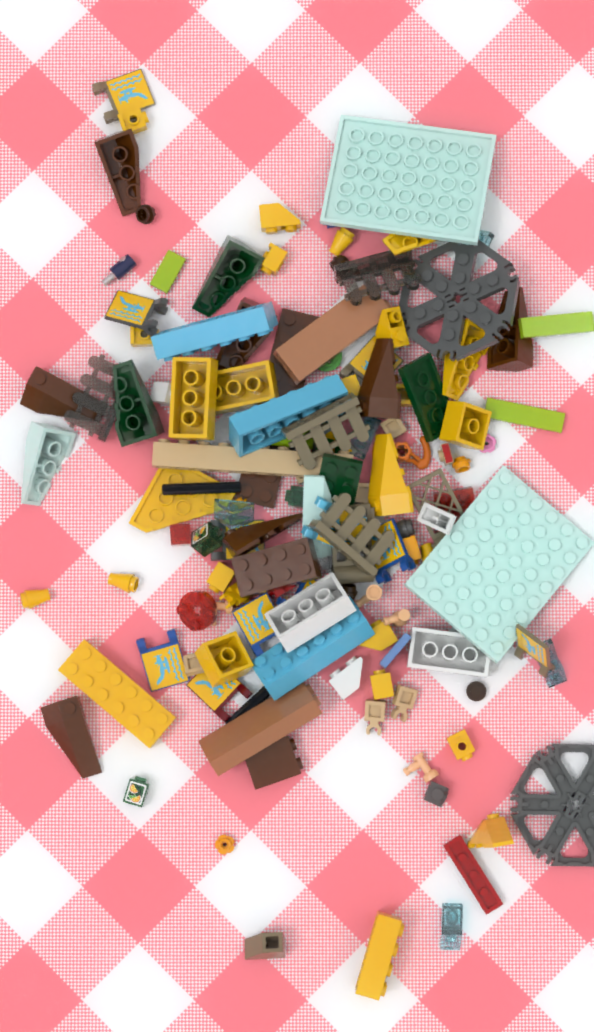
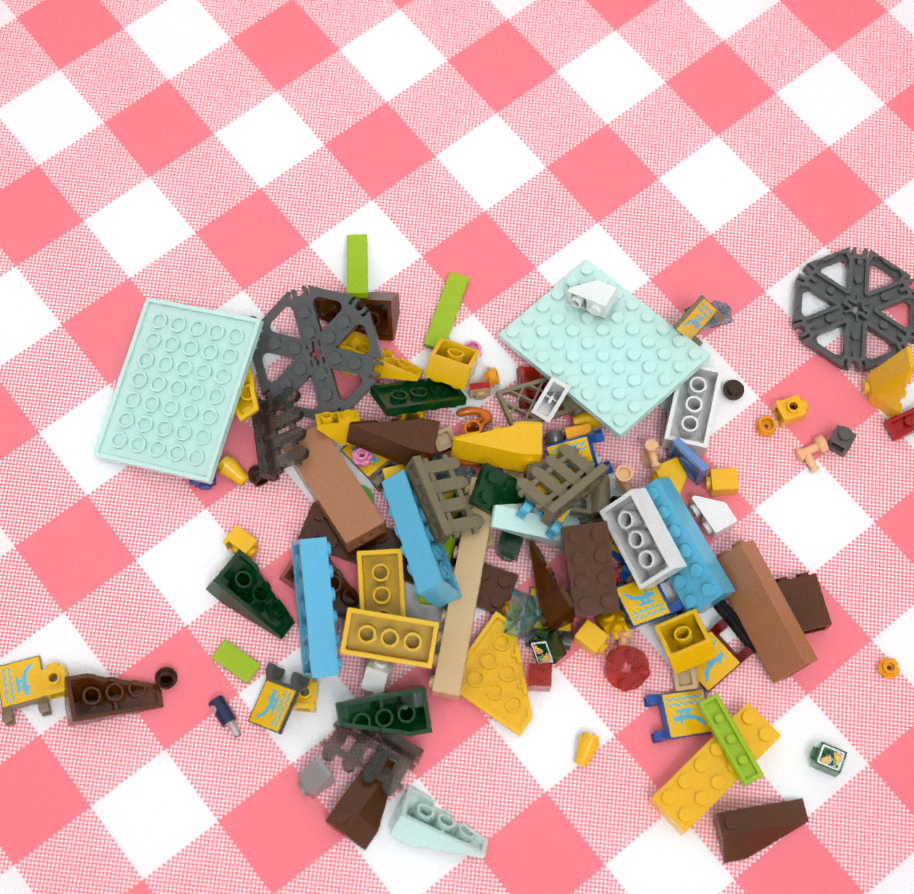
camera: 90 degrees left, 15 degrees down
yellow cone [20,588,50,609] -> none
black axle [162,481,241,495] -> none
yellow slope [259,203,301,234] -> none
tan plate [364,699,386,736] -> none
tan plate [391,684,418,722] -> none
none -> light grey slope [297,756,335,799]
none -> bright pink plate [352,448,373,467]
none -> white slope [567,280,617,318]
none -> lime tile [696,693,765,787]
none -> light orange plate [755,416,777,436]

